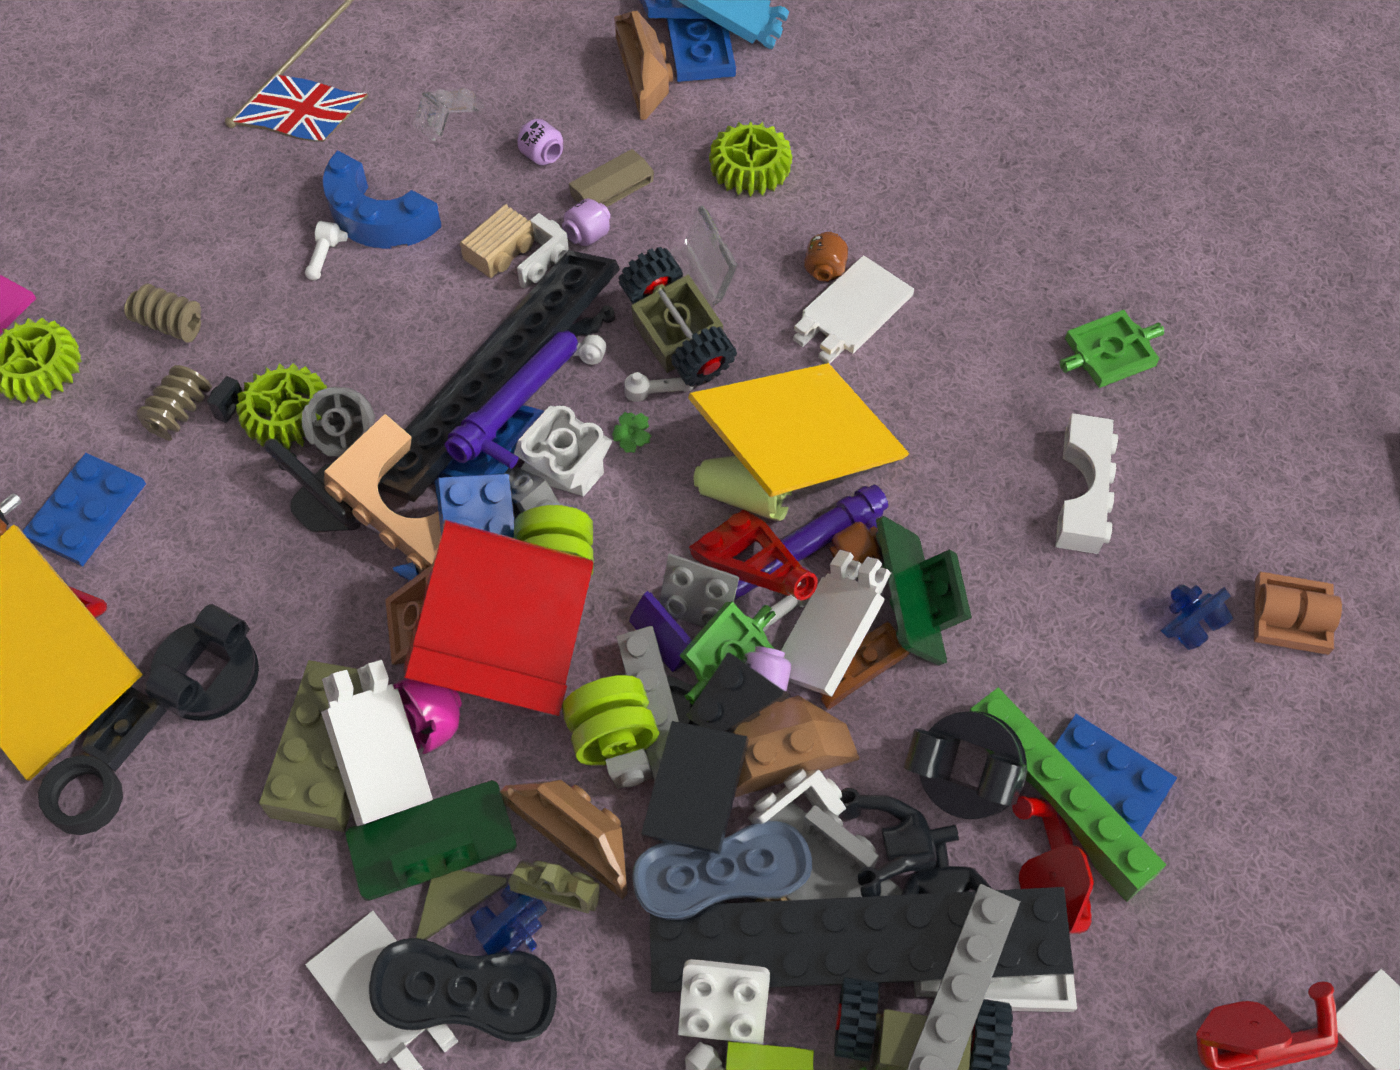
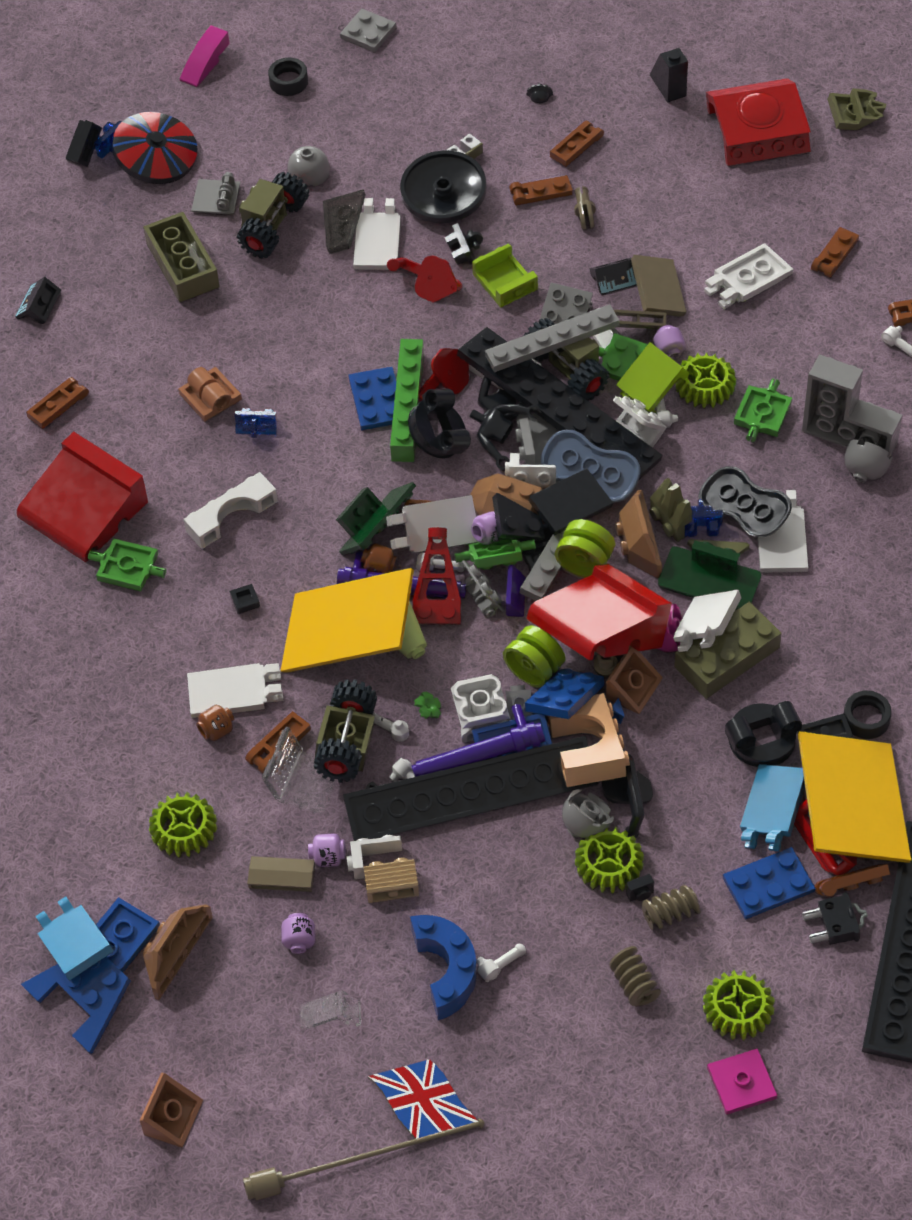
camera: 135 degrees left, 5 degrees down
none -> red panel [16,431,148,563]
none -> black plate [229,584,260,614]
none -> dark orange plate [245,711,311,775]
none -> dark azure tile [740,764,805,851]

